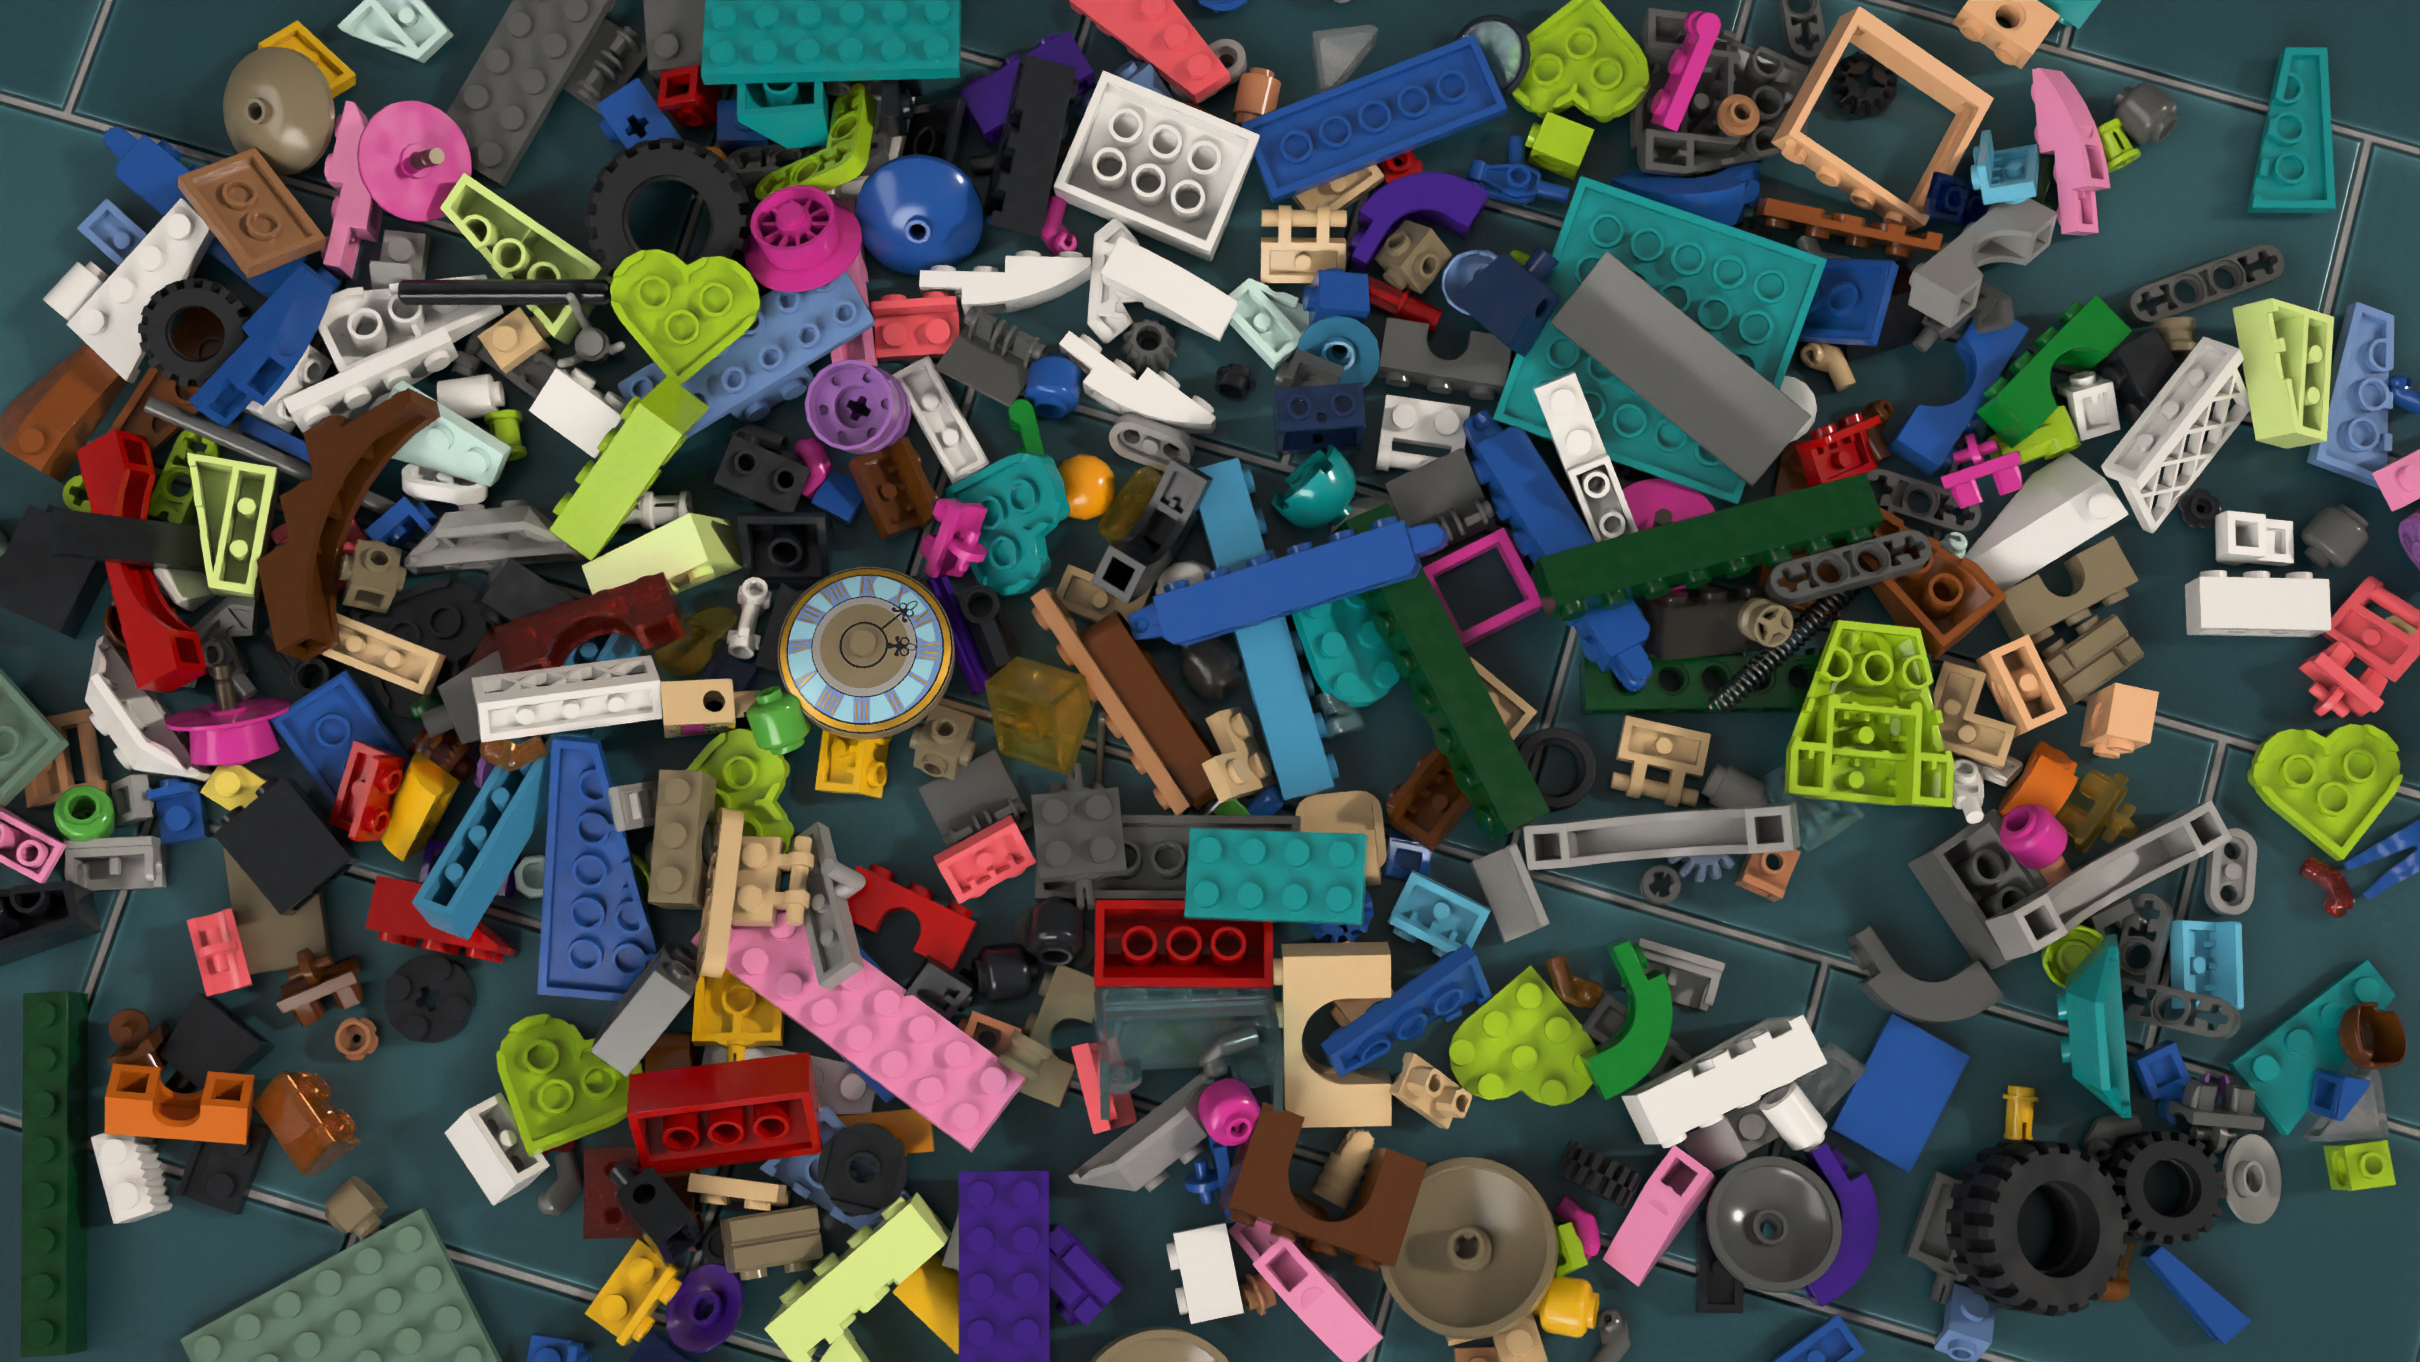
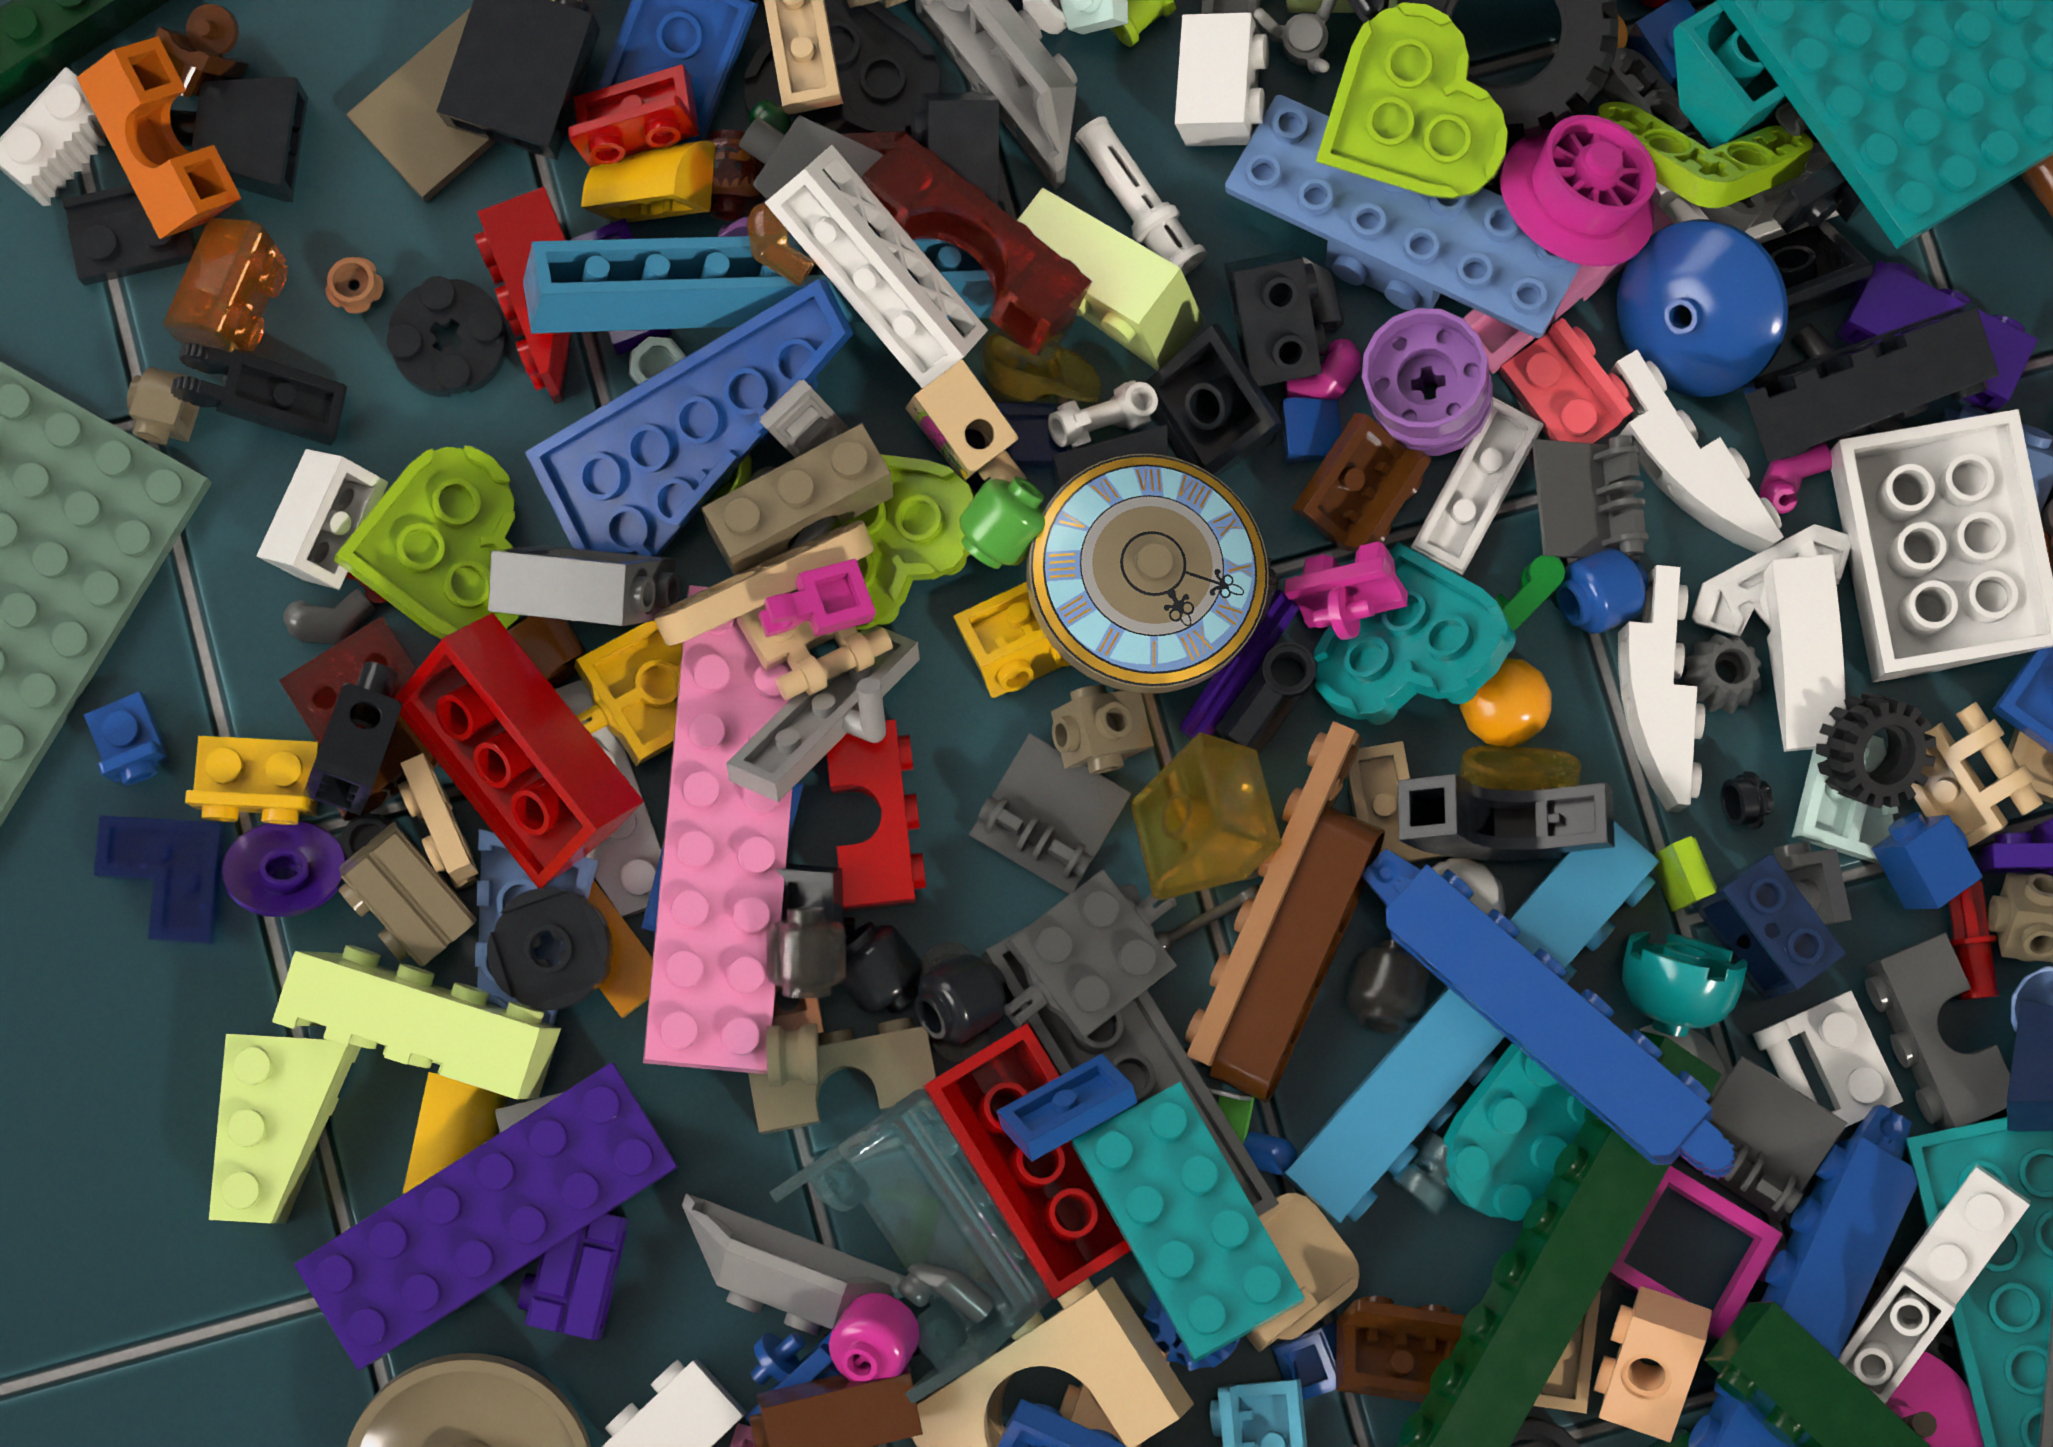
camera: 55 degrees right, 0 degrees up
coral hips [187,908,253,998] -> none
reddish brown hips [276,948,363,1027] -> none
lime wedge [549,376,710,561] -> none
coral bracket [933,815,1036,904] -> none
coral bracket [1071,1038,1137,1134] -> none
light grey plate [1109,413,1195,472] -> none
tan plate [1202,706,1276,803] -> none
dark azure dish [1297,315,1381,388] -> none
none -> black hinge [171,343,348,446]
none -> dark pink plate [758,558,876,638]
none -> clear smoke head [766,907,846,998]
none -> blue plate [997,1054,1138,1161]
none -> light nougat brick [1593,1286,1712,1443]
none -> lime tile [1653,836,1717,912]
none -> black tyre [1816,693,1937,808]

